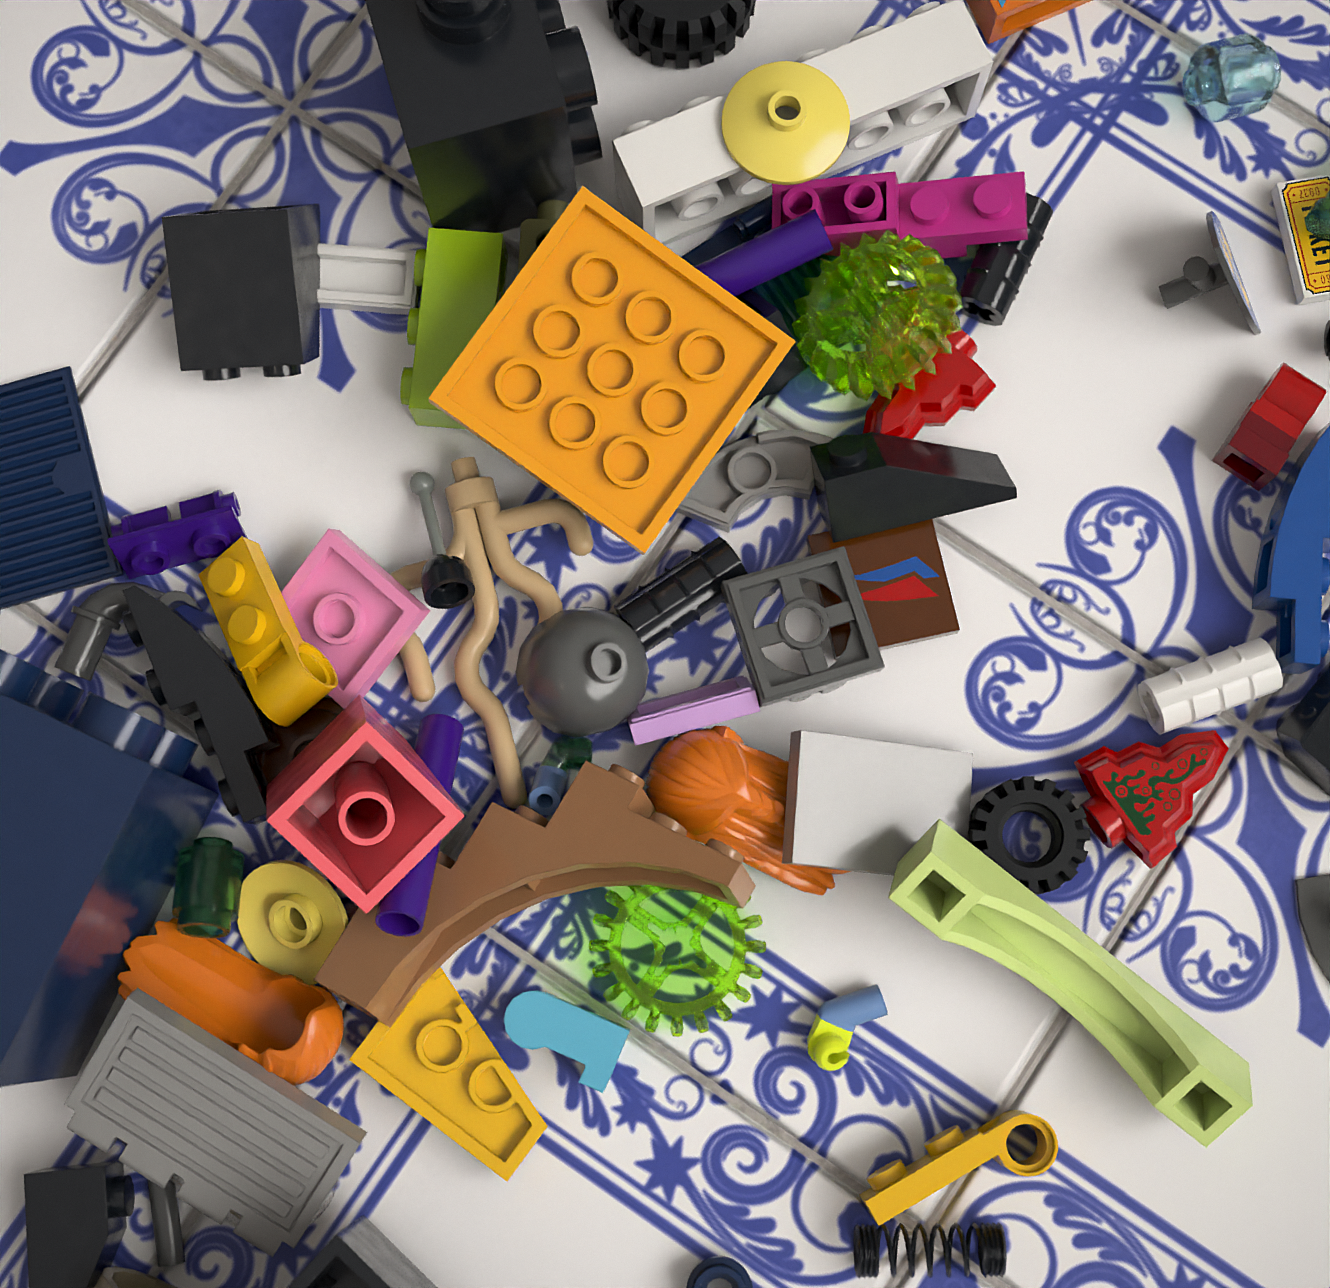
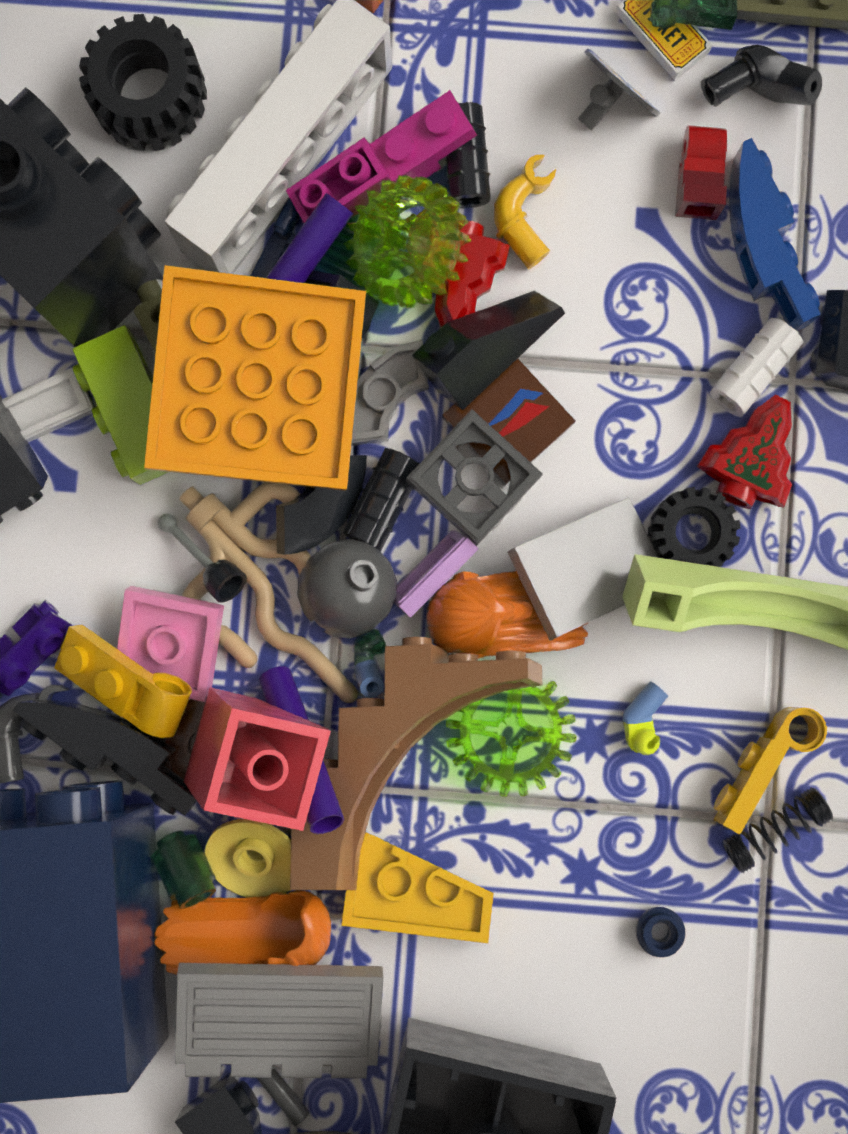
camera: 30 degrees left, 5 degrees up
medium azure leg [504,990,631,1093] -> none
light yellow dish [721,61,850,185] -> none
none -> black tile [276,455,367,555]
none -> yellow piece [494,155,556,270]

